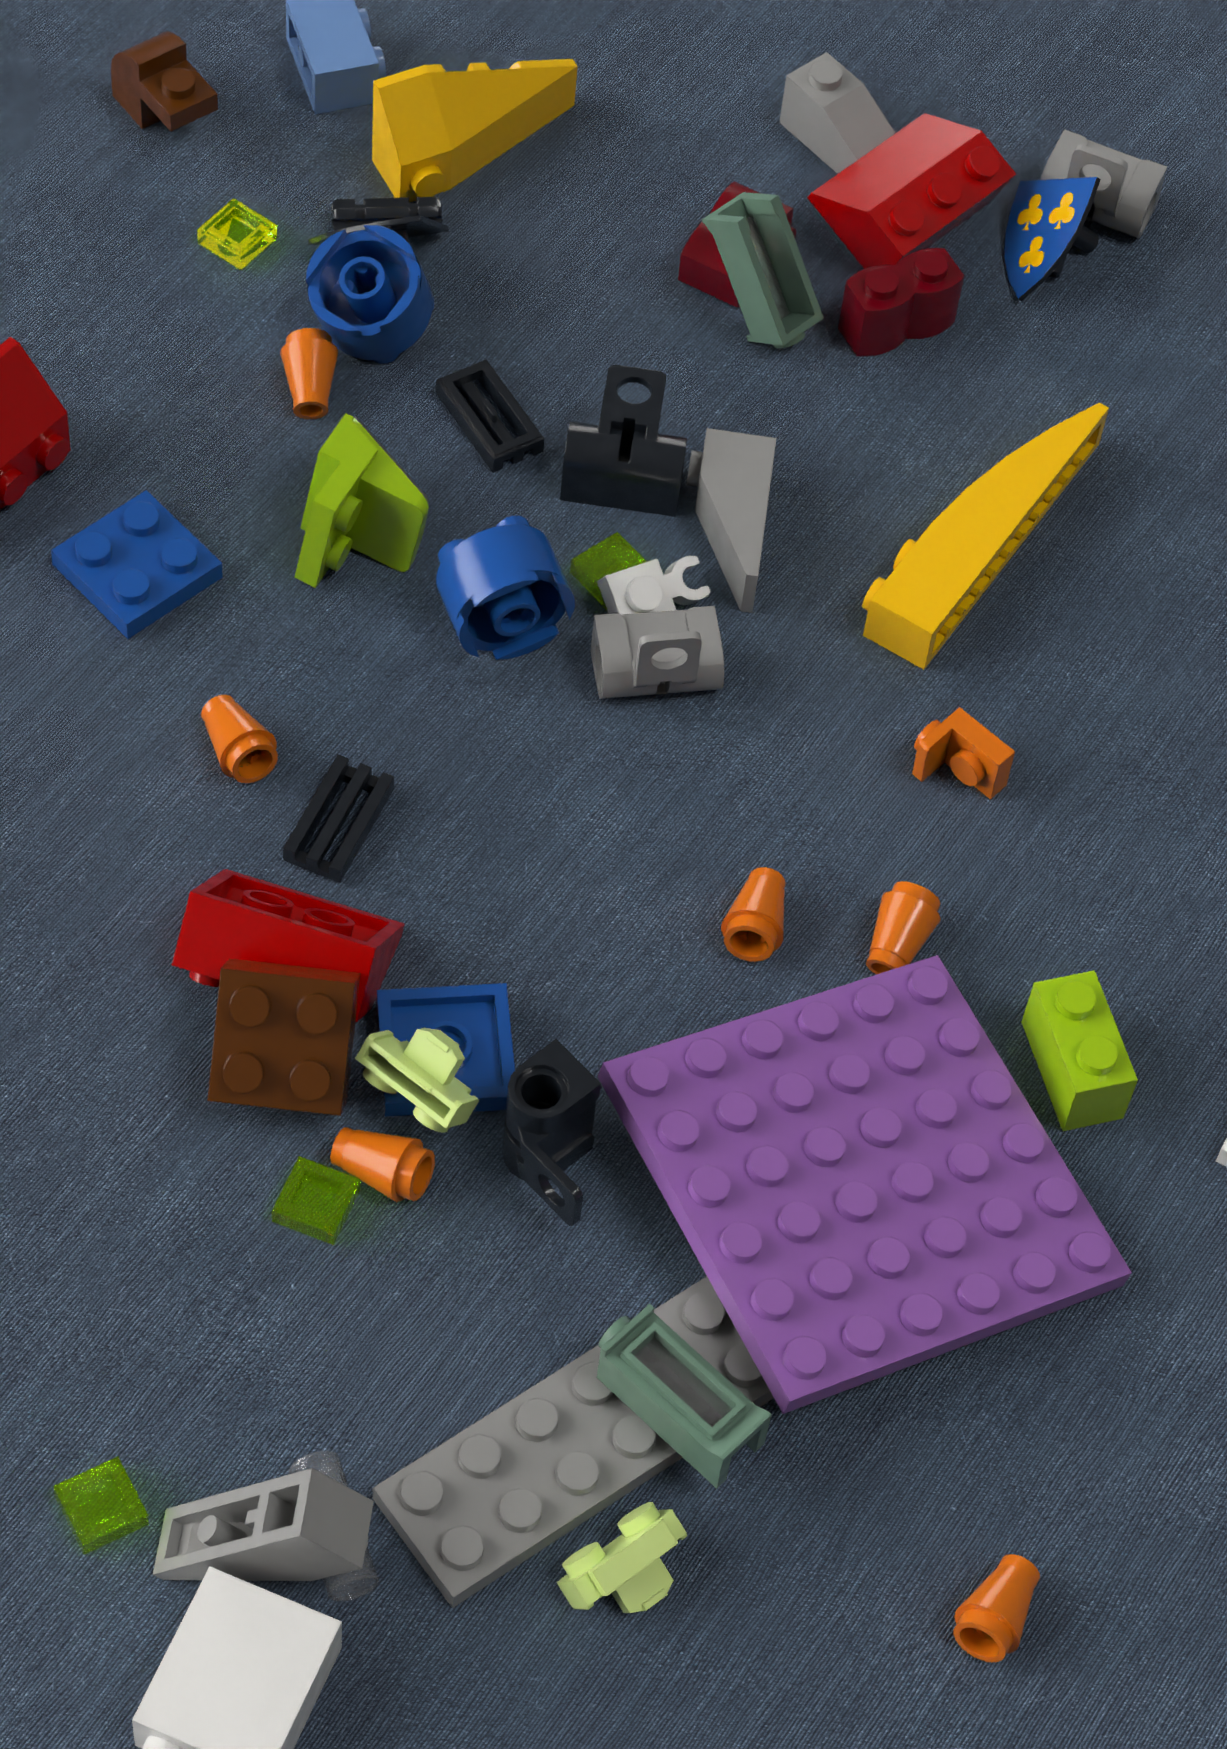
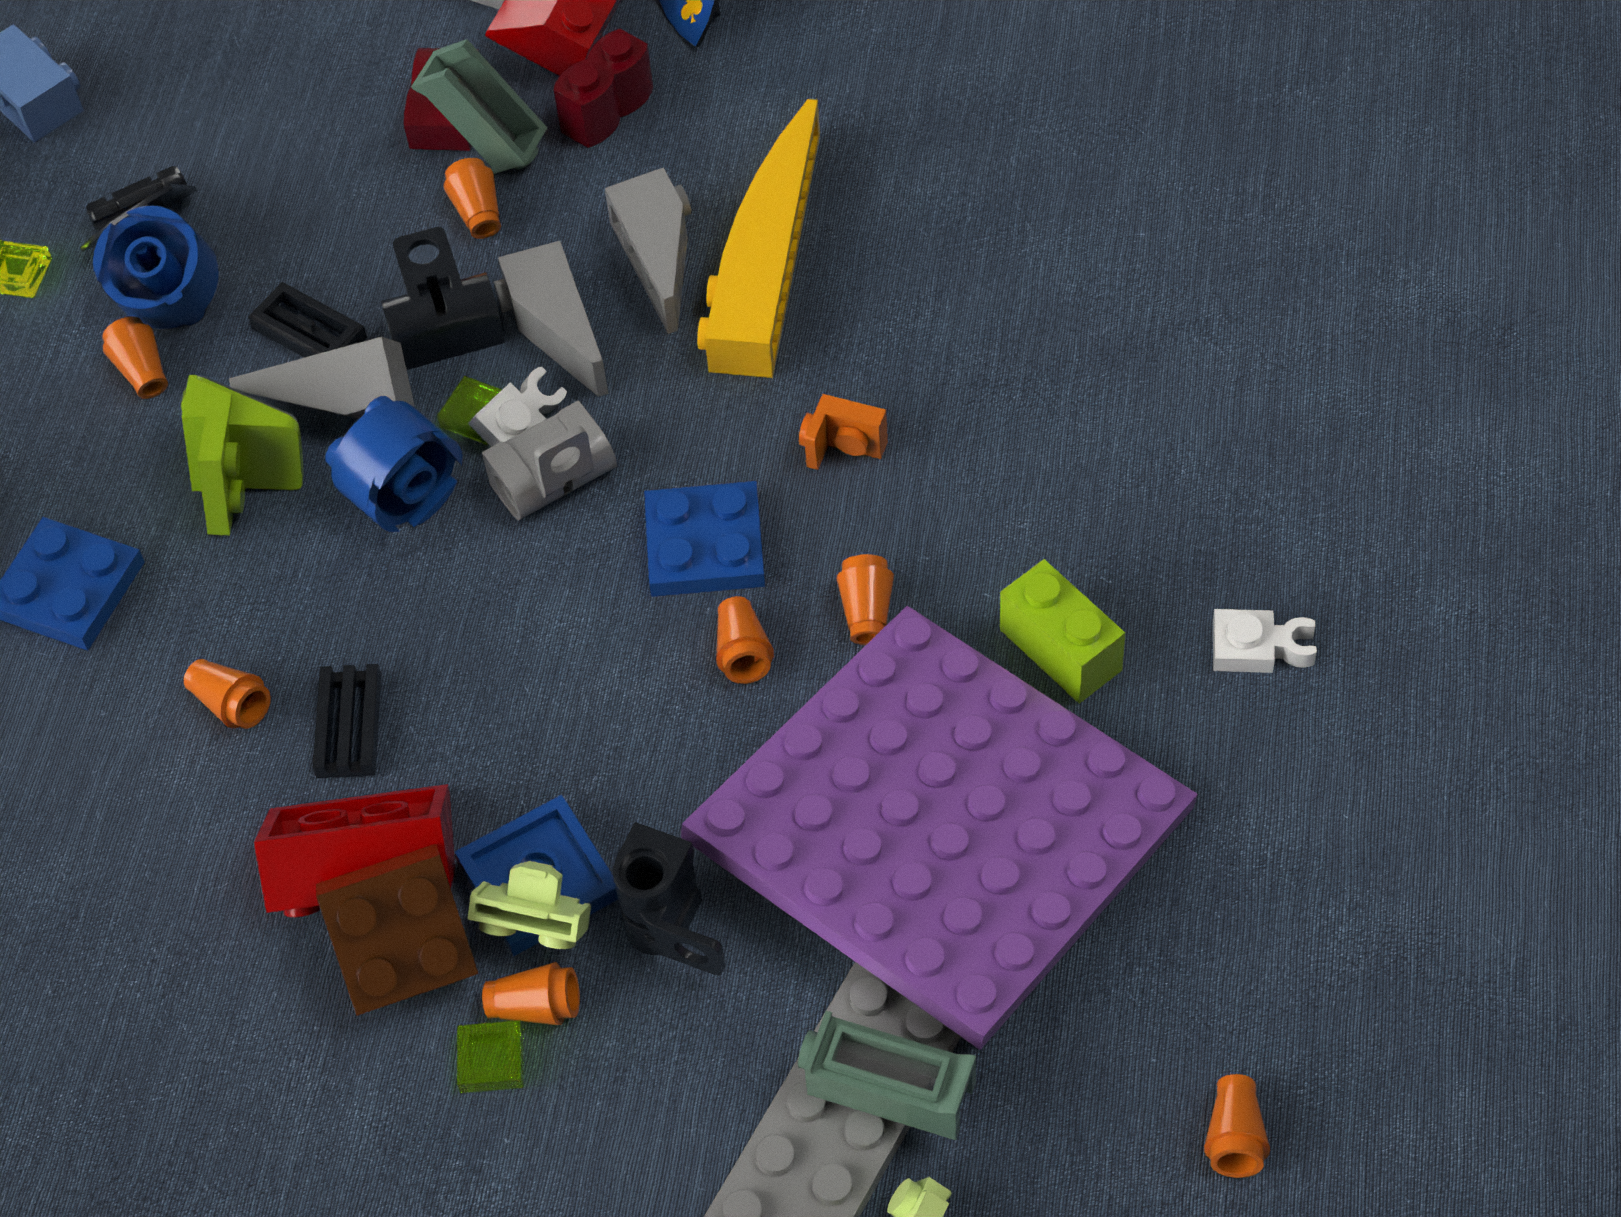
camera: 15 degrees left, 0 degrees up
yellow wedge [372,59,578,203] -> none
none -> light grey slope [229,336,415,419]
none -> orange cone [443,158,501,239]
none -> light grey slope [605,167,691,334]
none -> blue plate [644,481,765,597]

